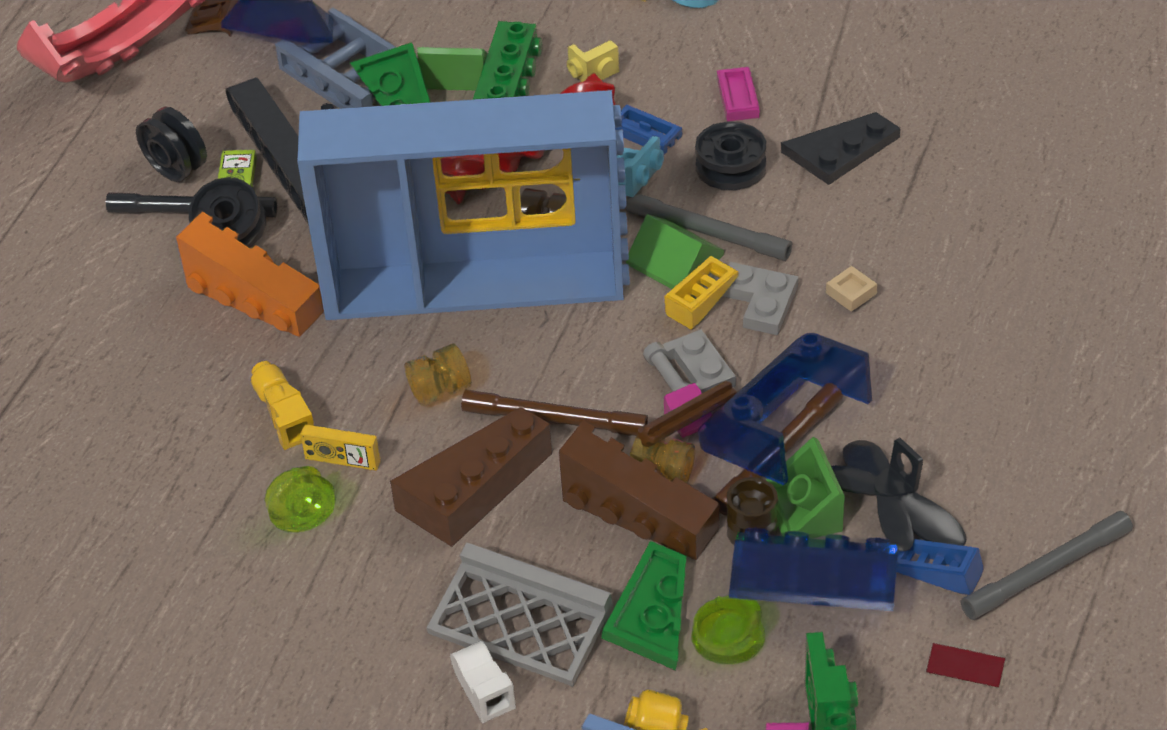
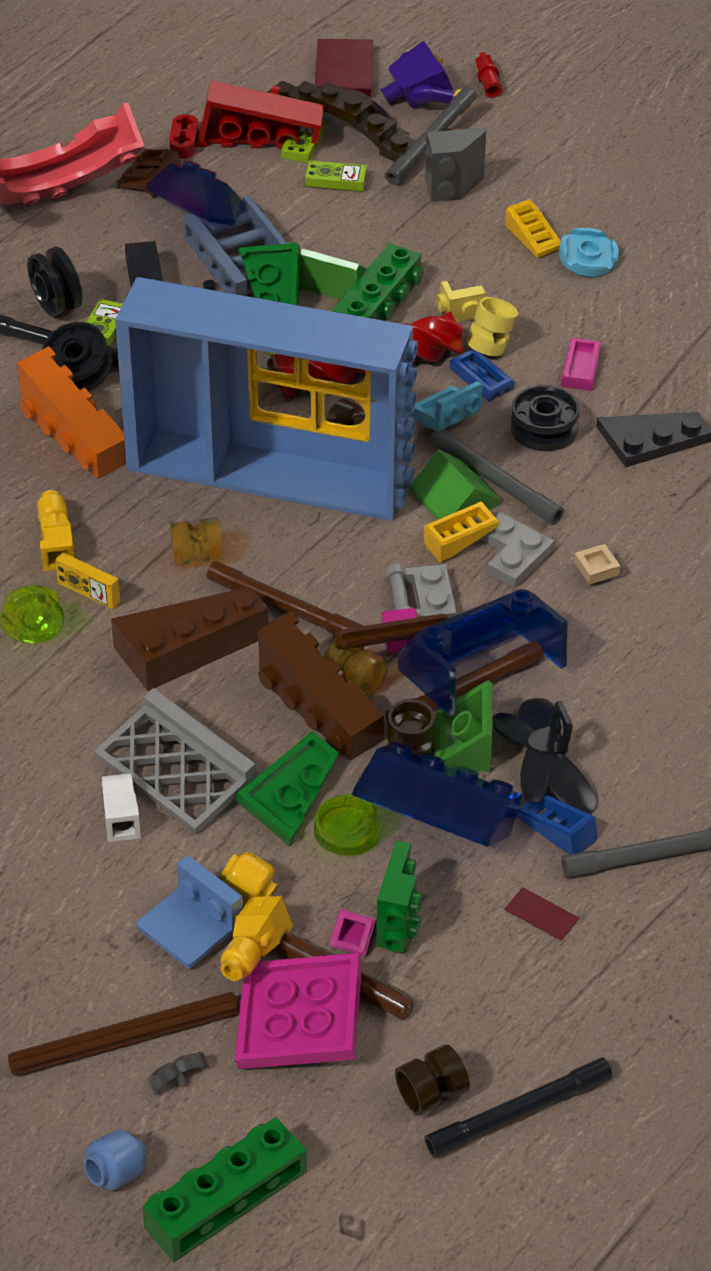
camera: 15 degrees right, 0 degrees up
none -> light yellow wheel [466,297,518,356]

